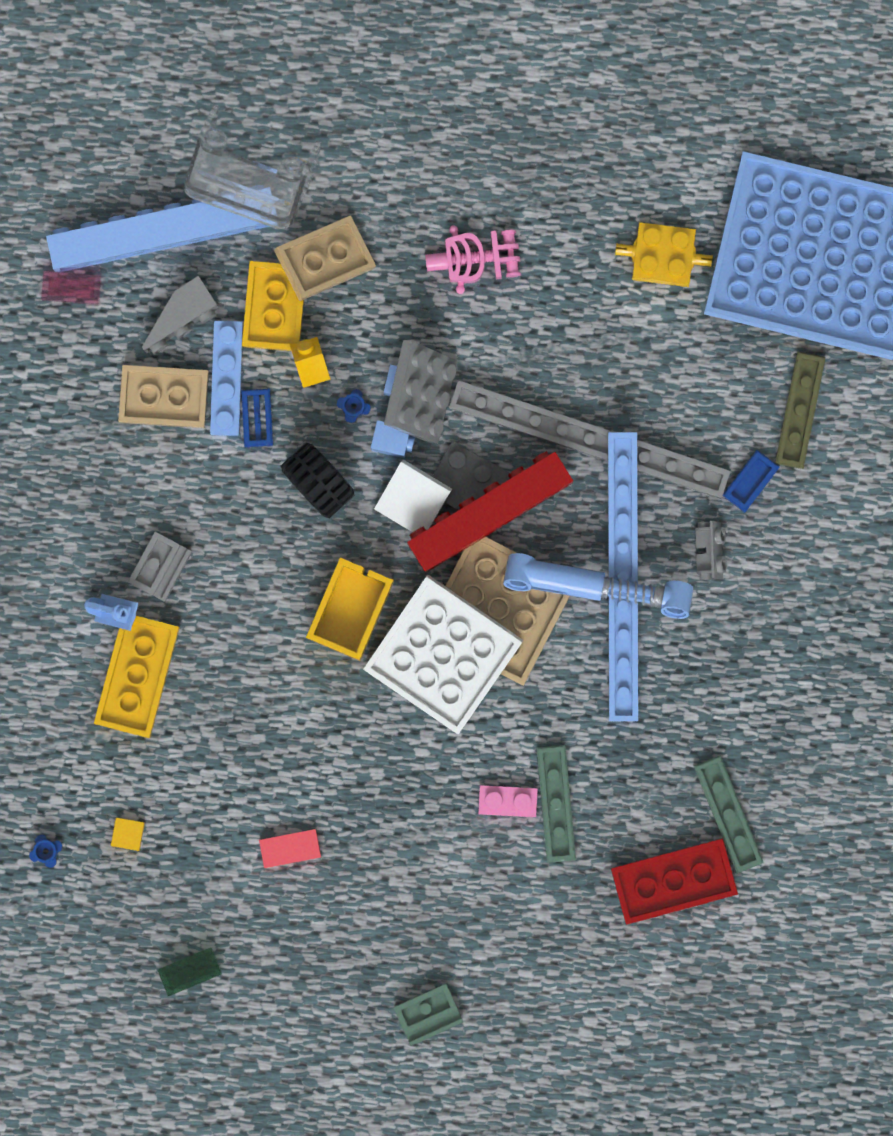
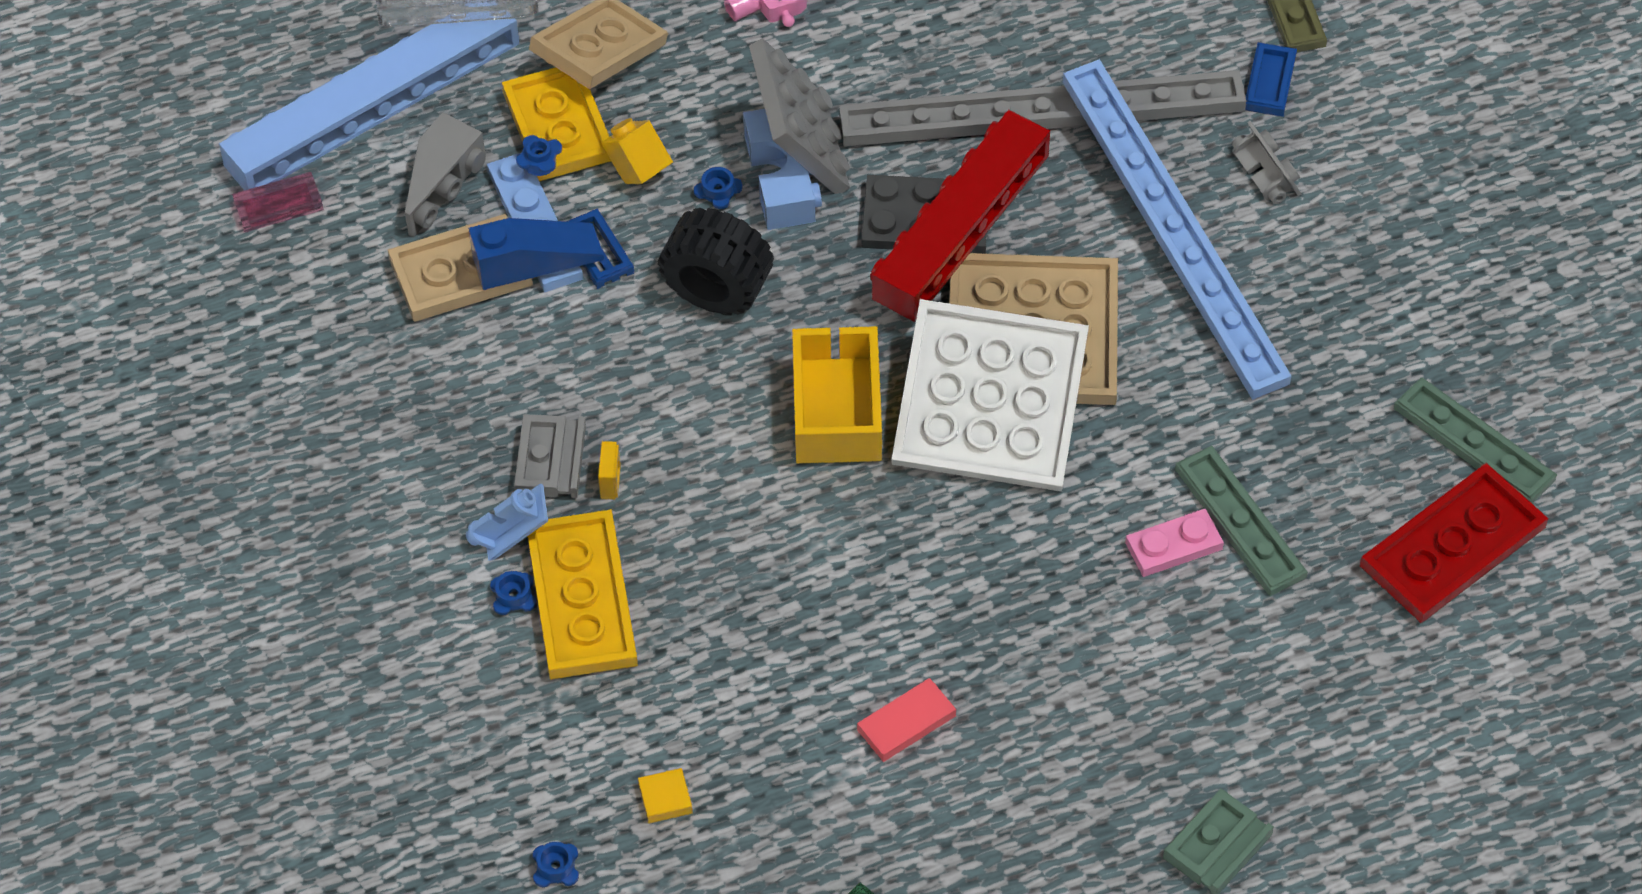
camera: 30 degrees left, 30 degrees down
white tile [374,460,452,532] -> none
light blue piece [503,553,693,619] -> none
none -> blue slope [468,218,604,290]
none -> blue plate [490,571,537,615]
none -> blue plate [516,135,562,176]
none -> yellow tile [598,441,621,500]

